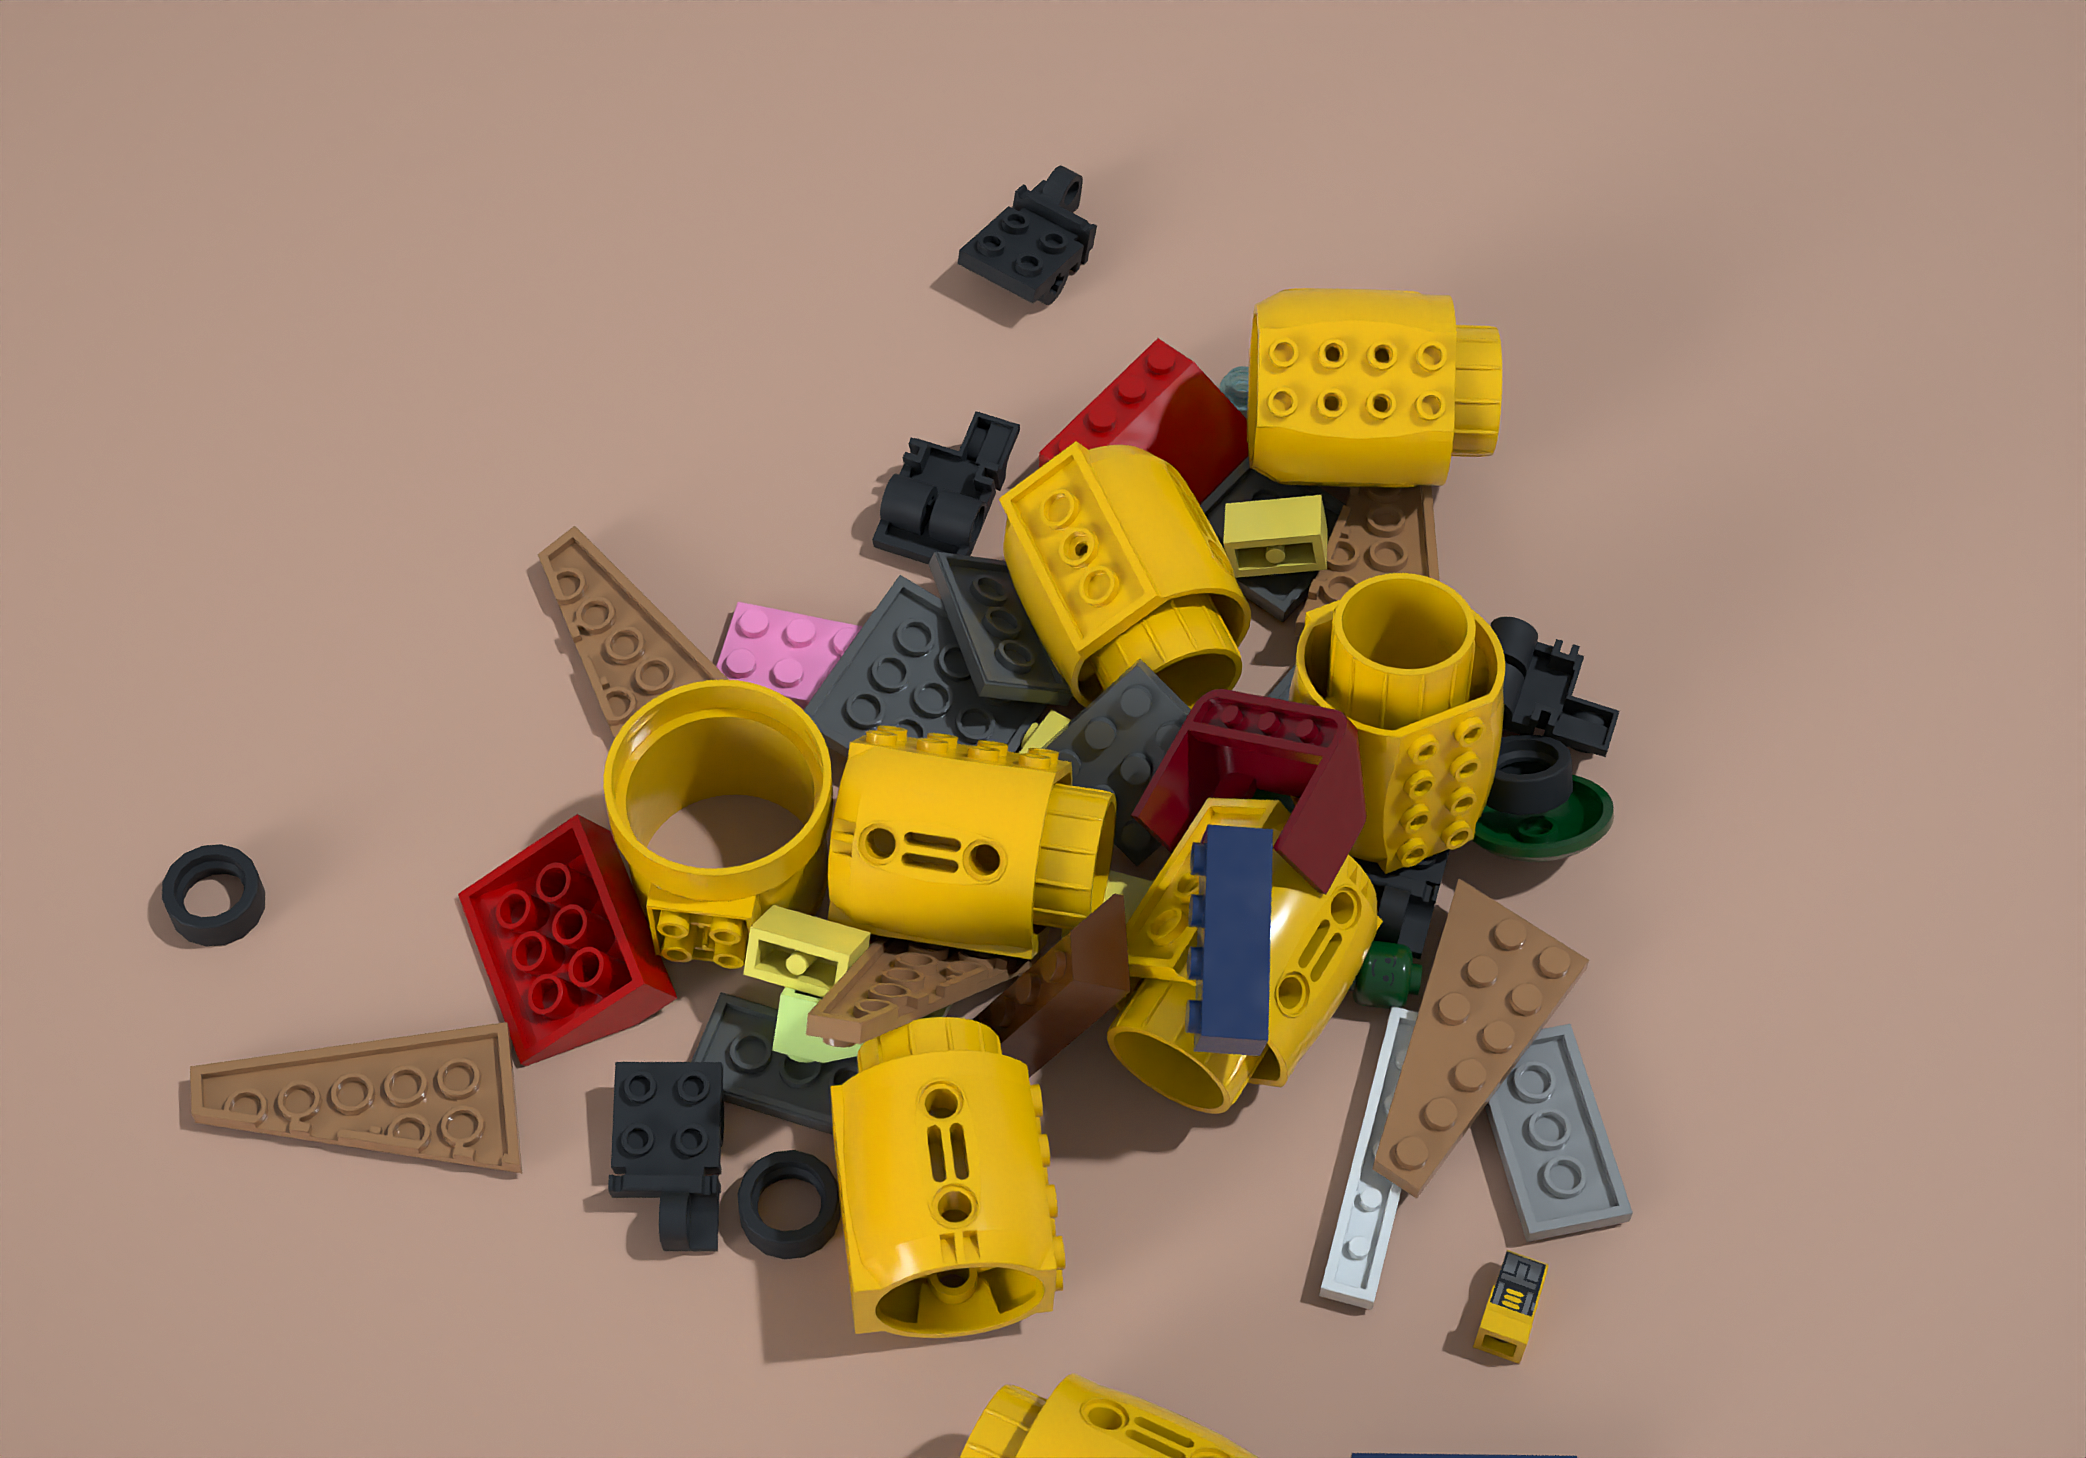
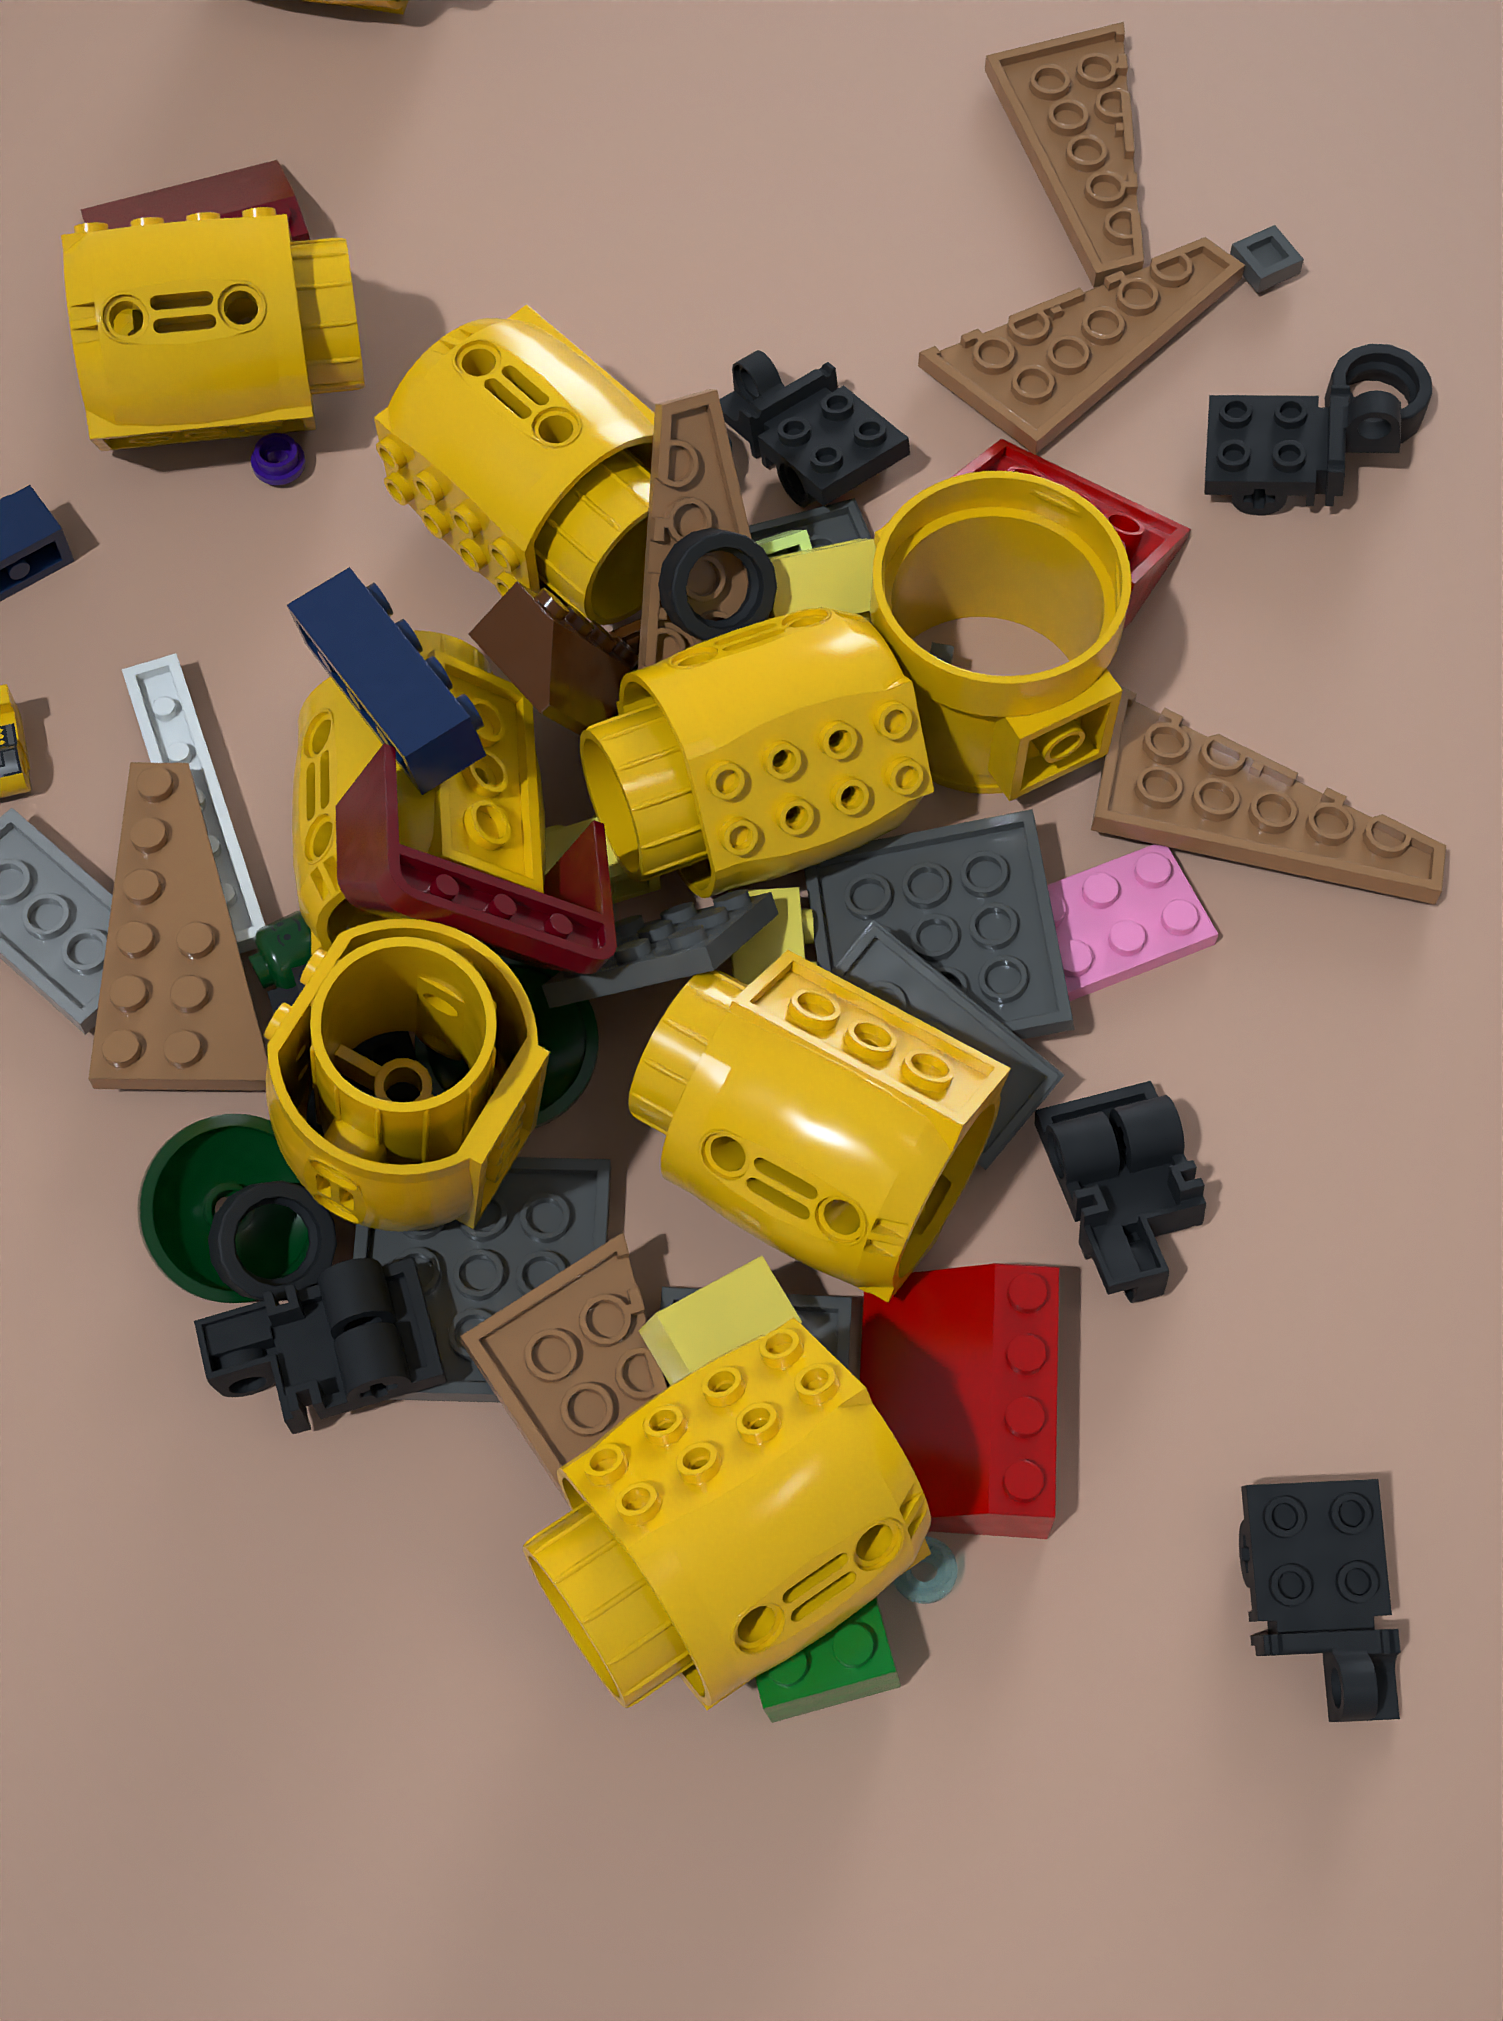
camera: 145 degrees right, 5 degrees up
none -> black tyre [658,528,777,641]
none -> medium nougat wing [985,22,1144,287]
none -> black plate [1204,385,1401,516]
none -> dark grey plate [1230,225,1304,293]

